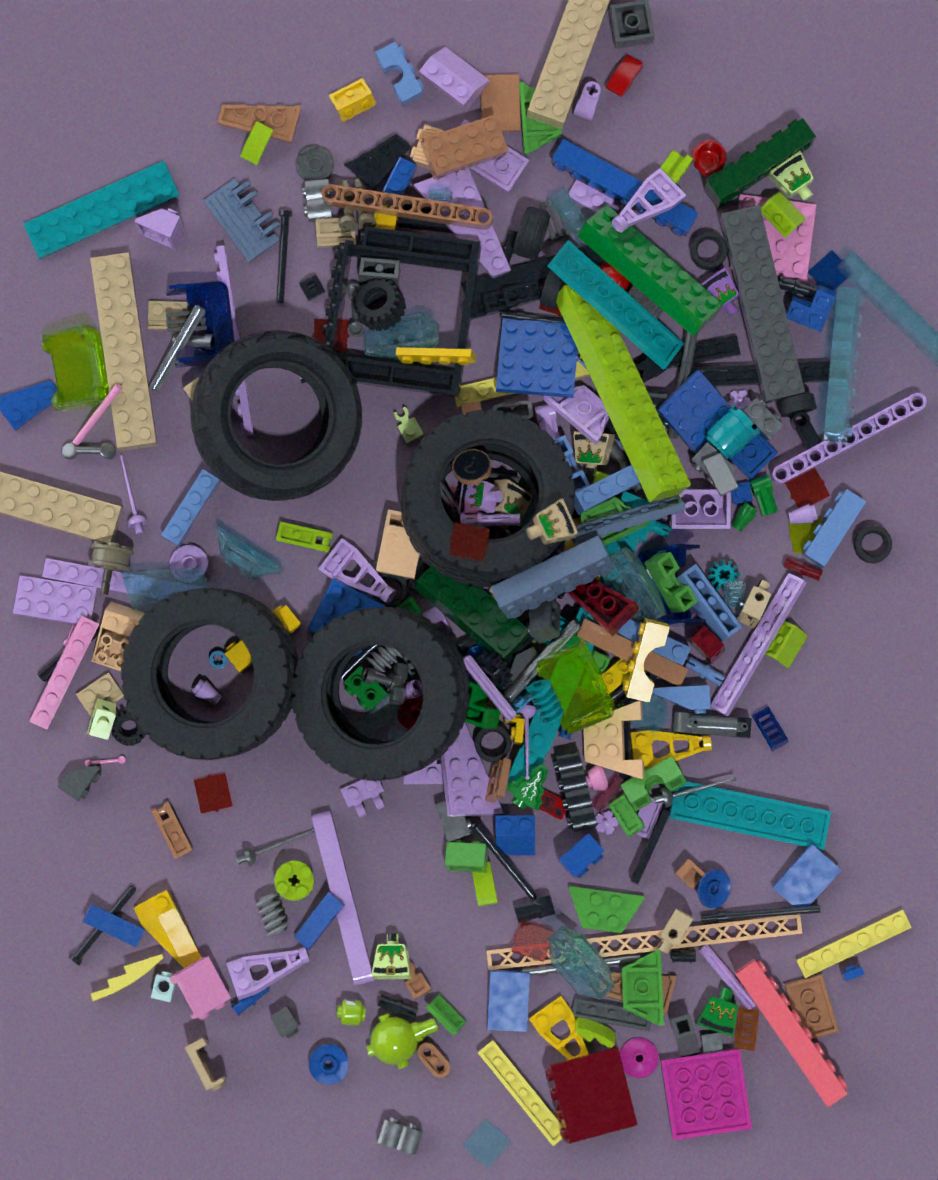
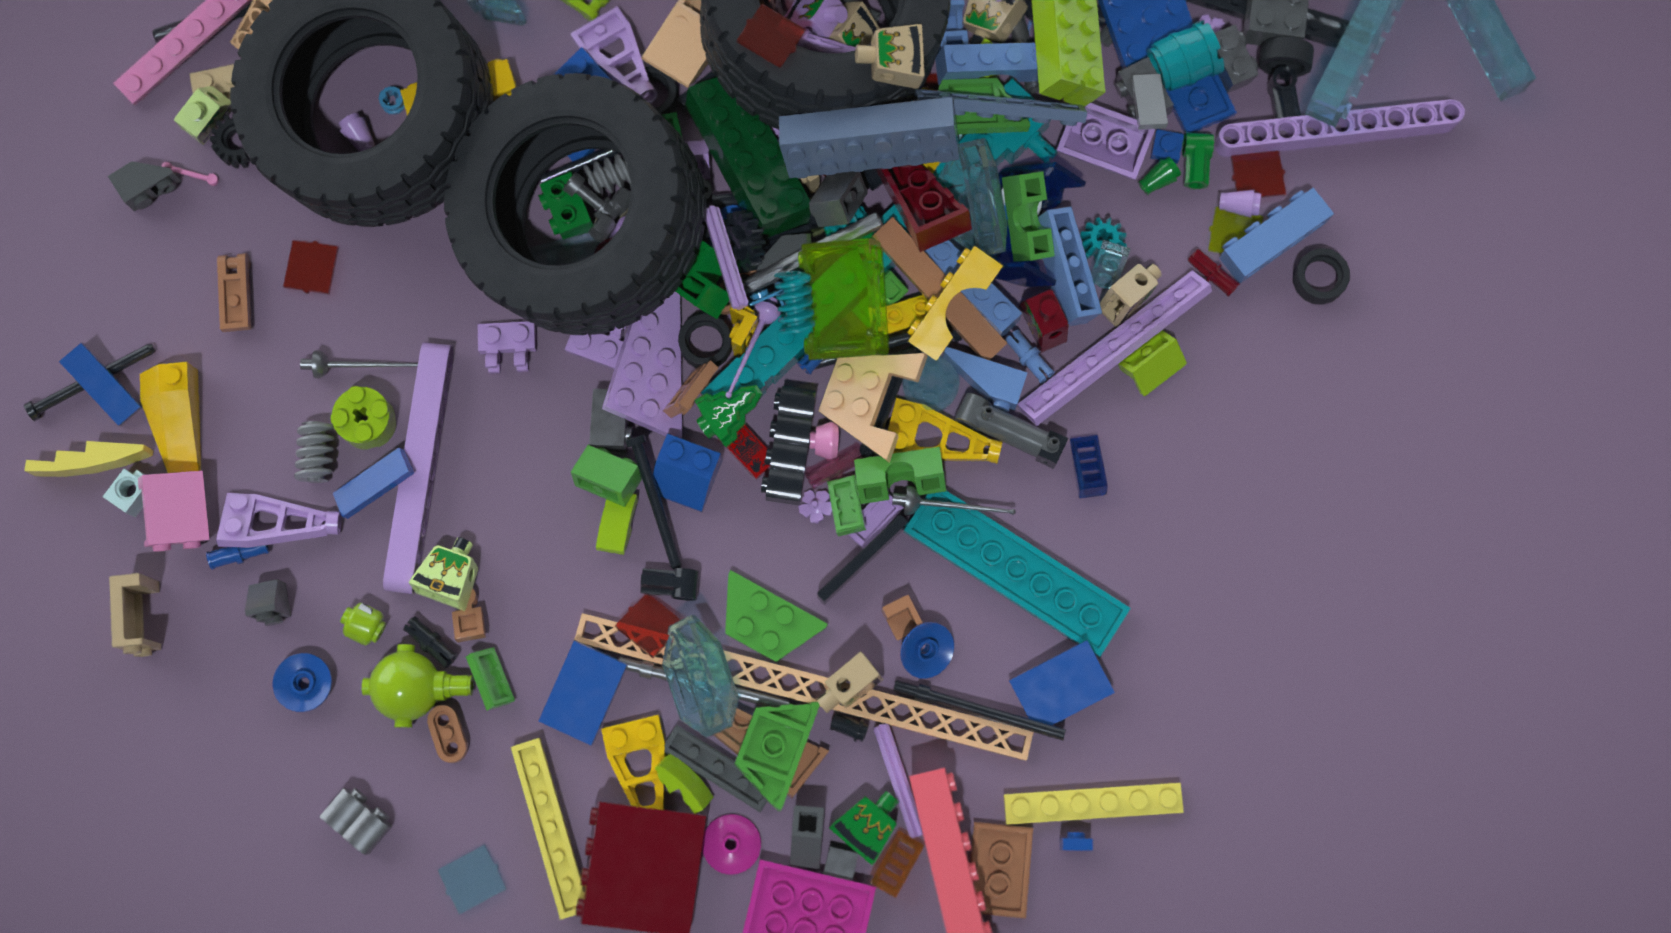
camera: 25 degrees right, 5 degrees down
blue brick [558,833,604,878] -> none

